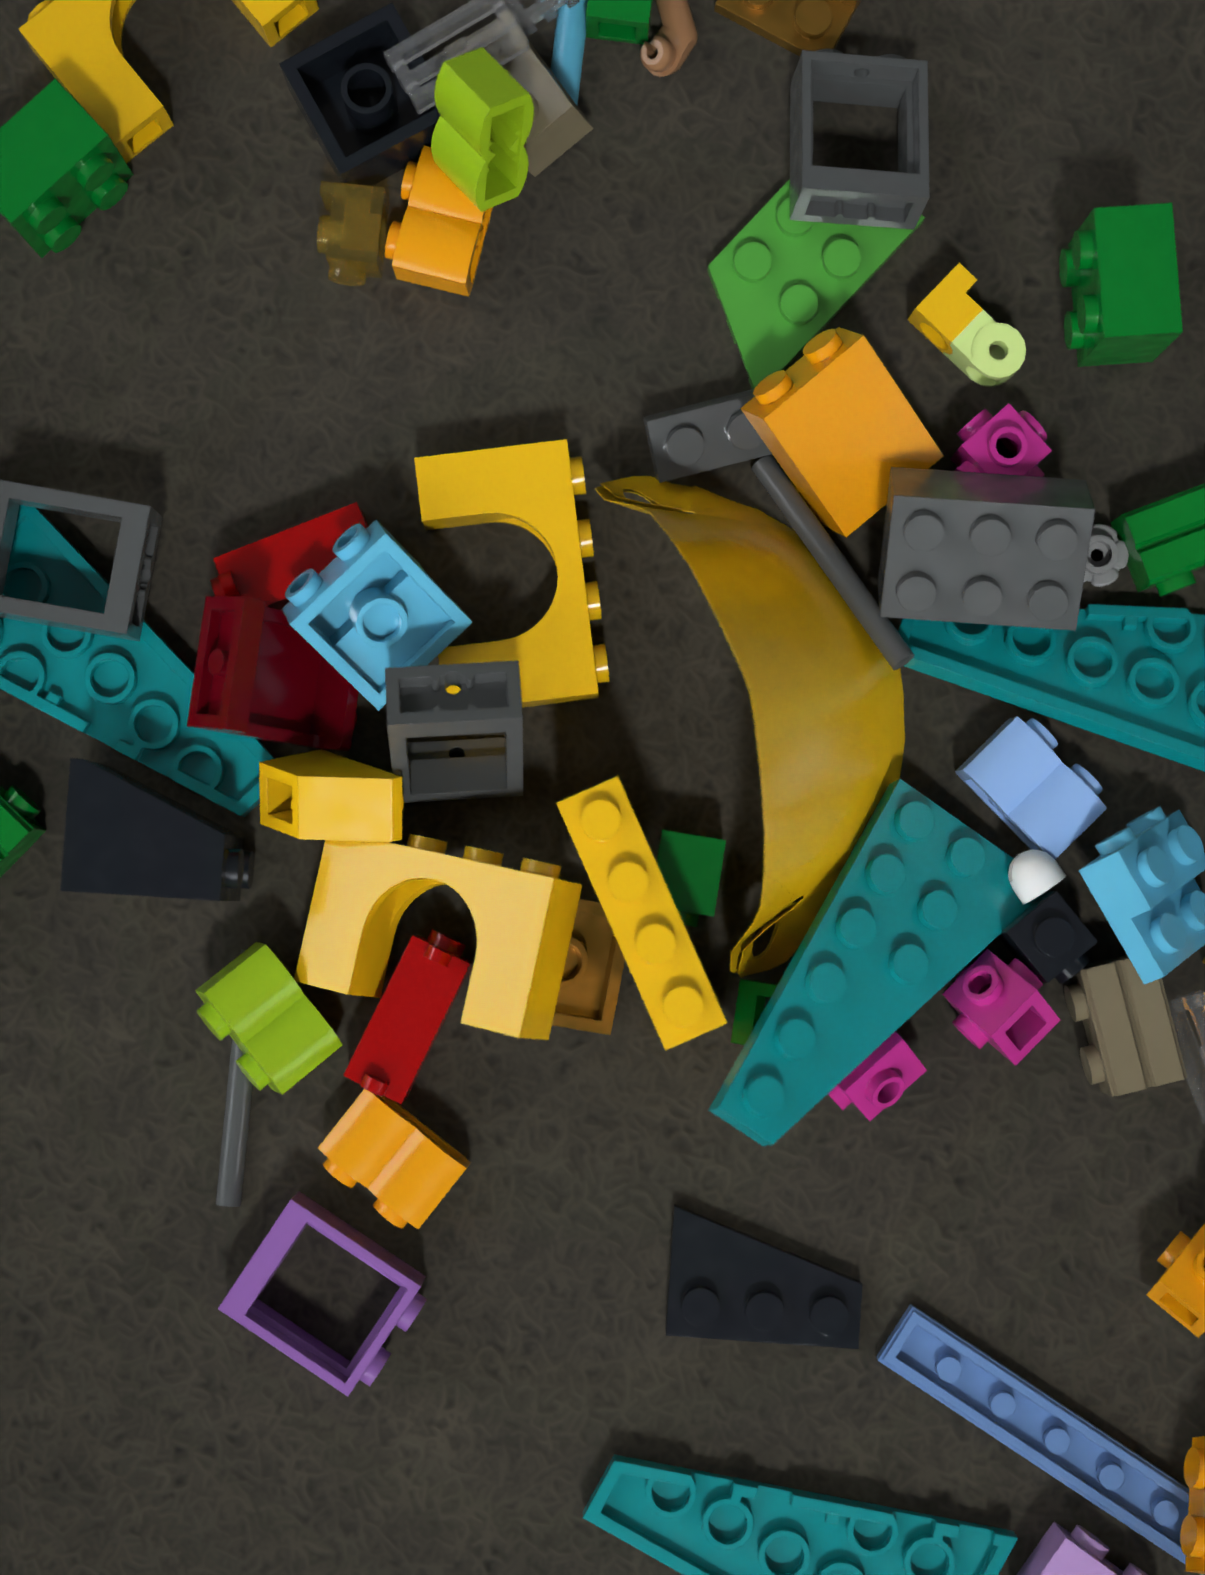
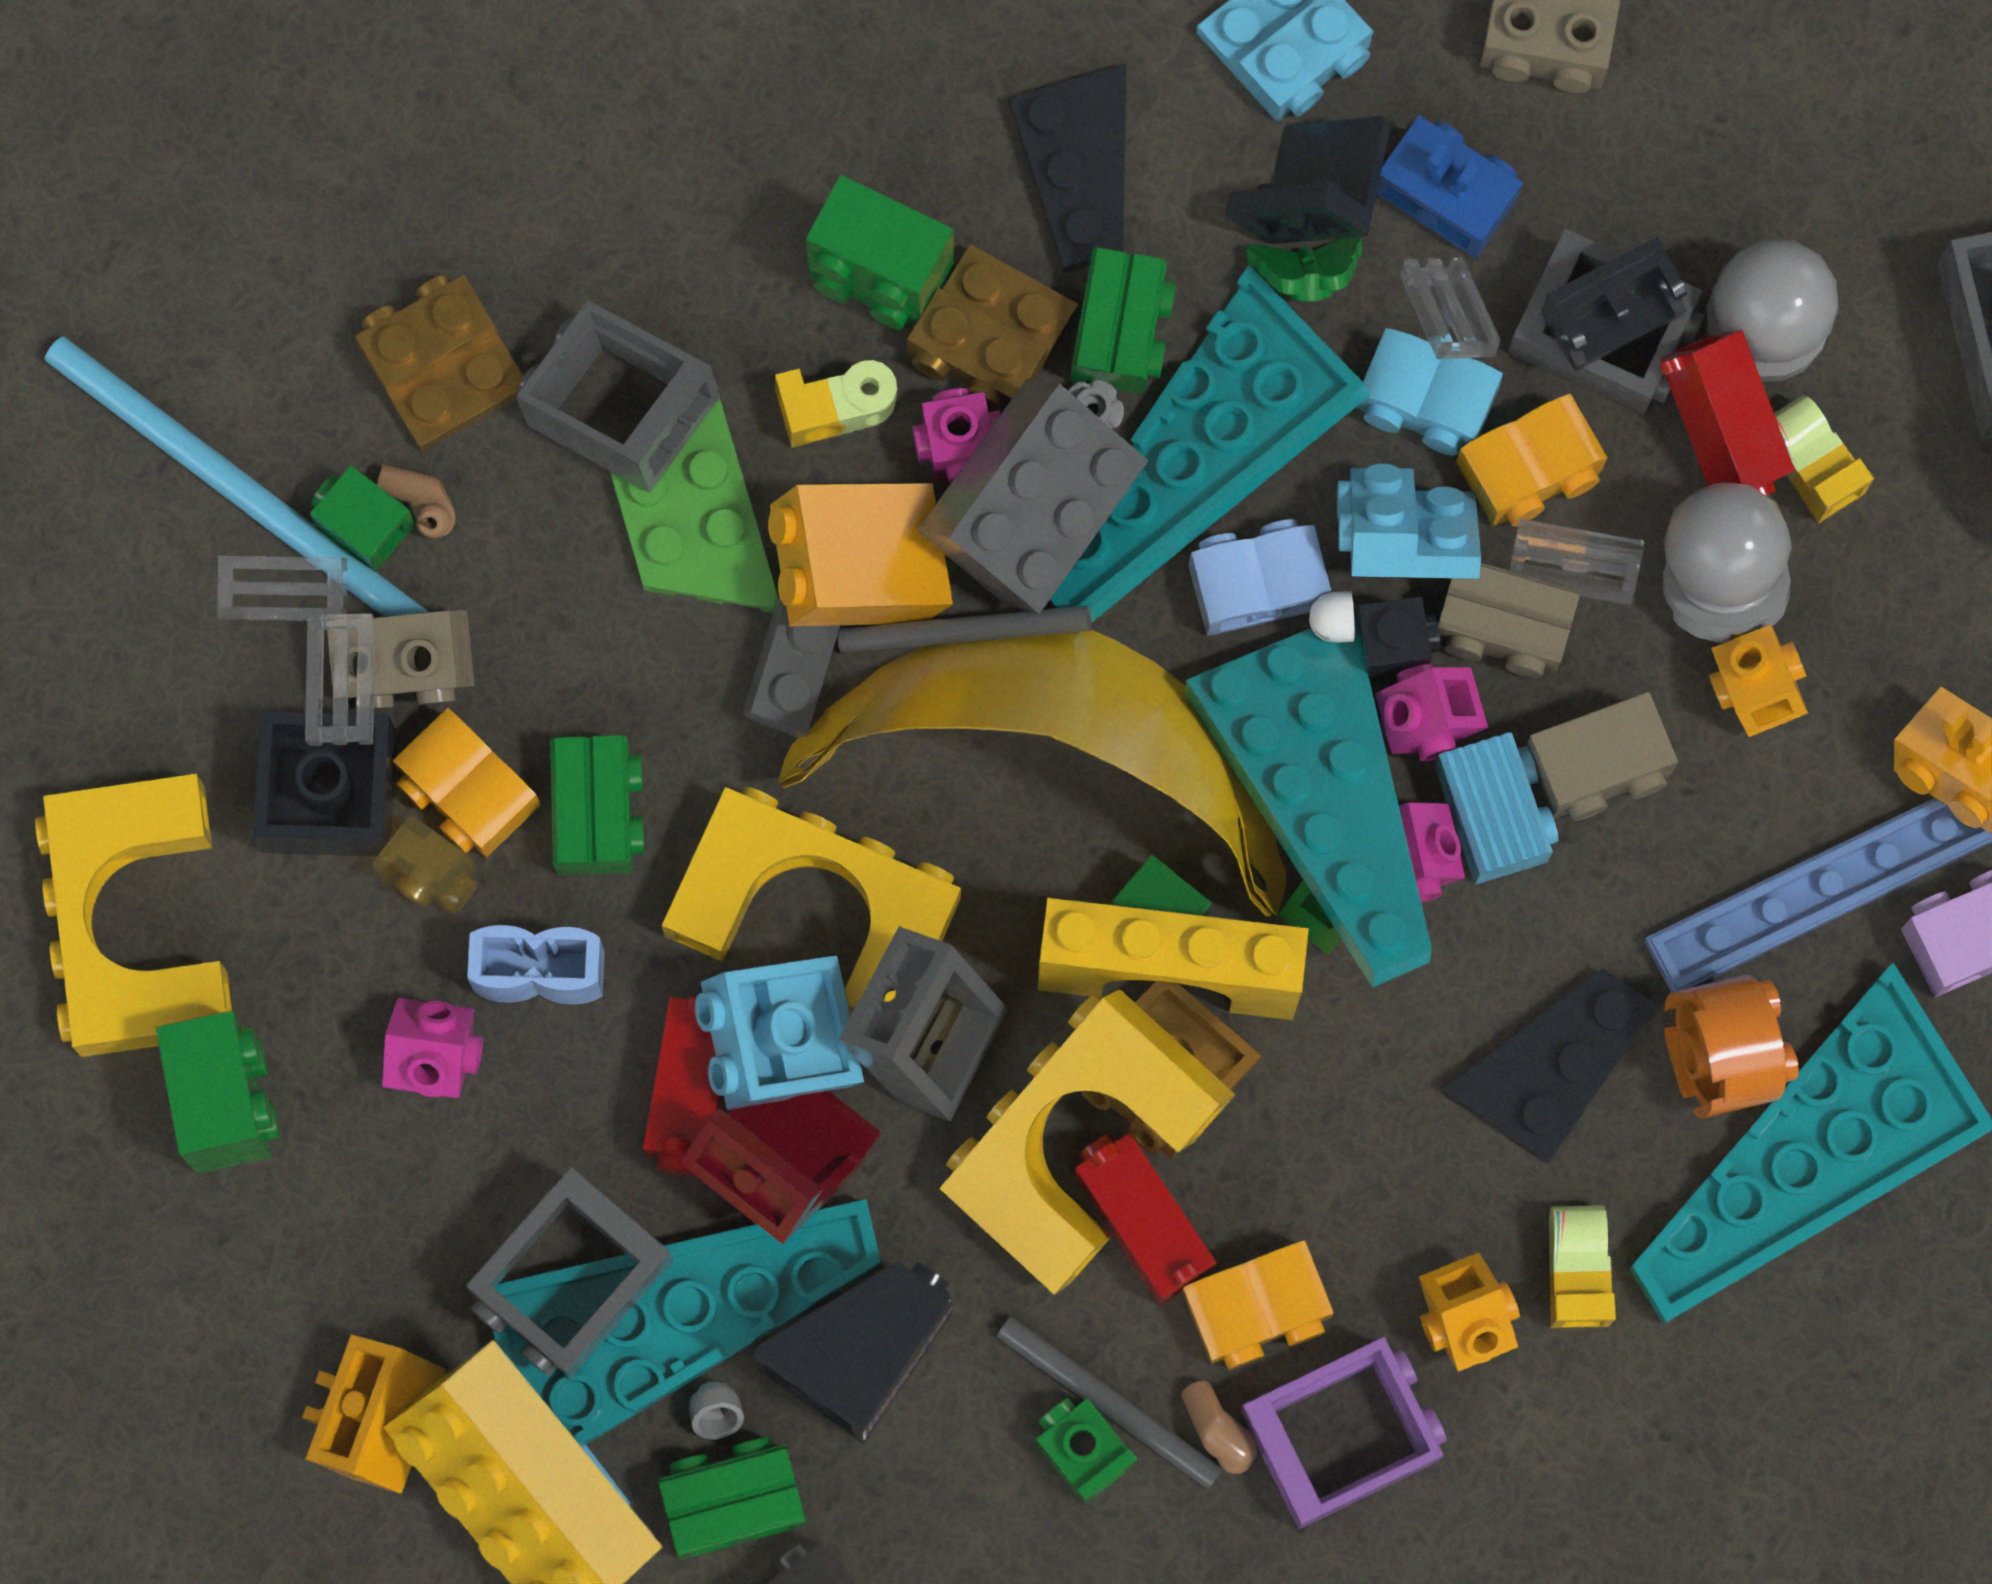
camera: 60 degrees left, 10 degrees down
lime brick [195,942,343,1095] -> none
yellow slope [259,749,404,842] -> none
lime brick [431,47,534,212] -> none
none -> dark pink brick [382,998,483,1098]
none -> light blue brick [467,925,605,1005]
none -> green brick [550,735,645,876]
none -> light grey hinge [689,1381,744,1439]
none -> pearl gold plate [907,244,1078,411]
none -> green brick [1035,1398,1137,1505]
none -> medium nougat arm [1181,1381,1258,1474]
none -> light orange brick [1419,1252,1520,1372]
none -> medium azure brick [1434,732,1558,885]
none -> dark tan brick [1526,692,1678,821]
none -> leg [1549,1205,1616,1328]
none -> orange brick [1664,975,1798,1119]

